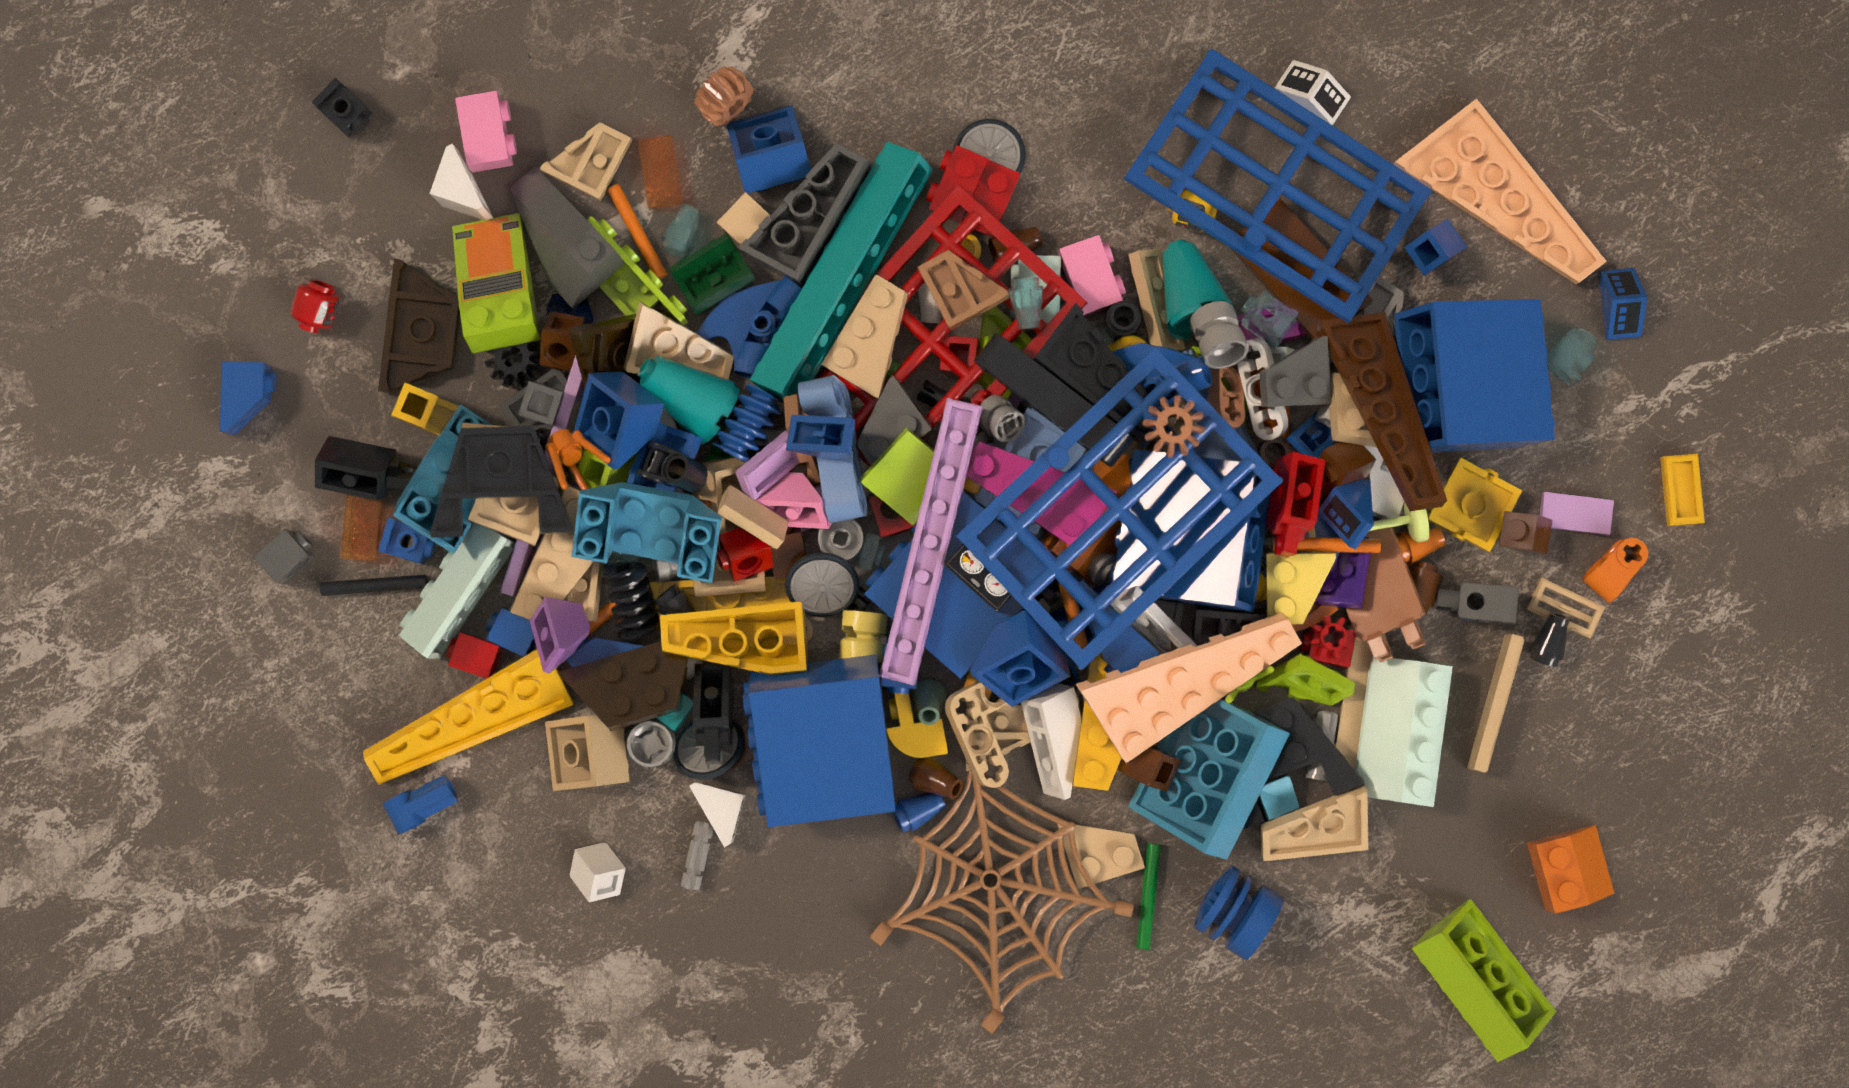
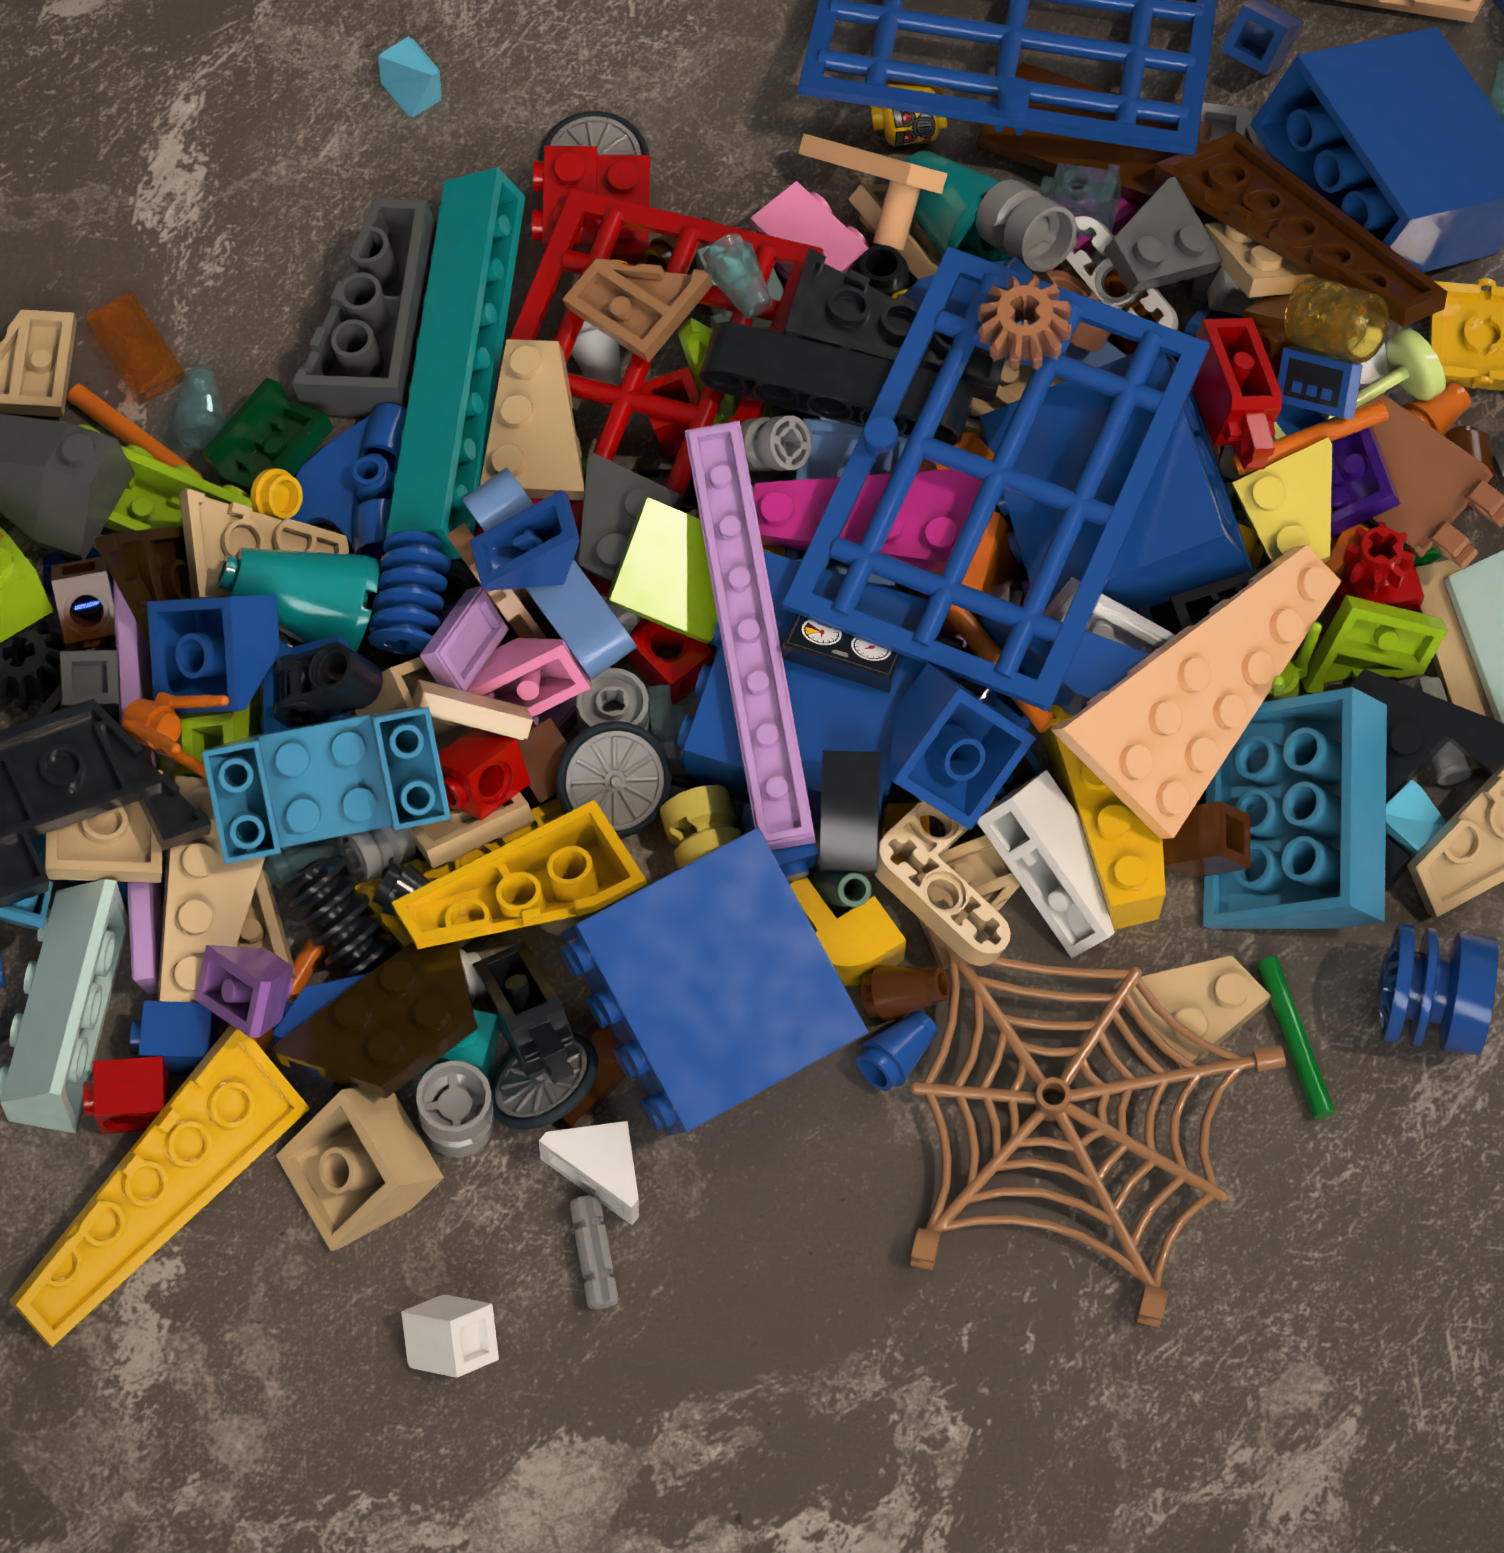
camera: 25 degrees left, 20 degrees down
blue piece [382,775,459,835] -> none
nougat gear [694,66,754,126] -> none
tan panel [717,192,771,245] -> none
blue slope [727,105,811,194] -> none
none -> yellow plate [250,468,303,520]
none -> medium azure slope [378,36,442,117]
none -> light nougat piece [798,133,948,251]
none -> black slope [820,750,881,873]
none -> clear yellow wheel [1284,277,1390,364]

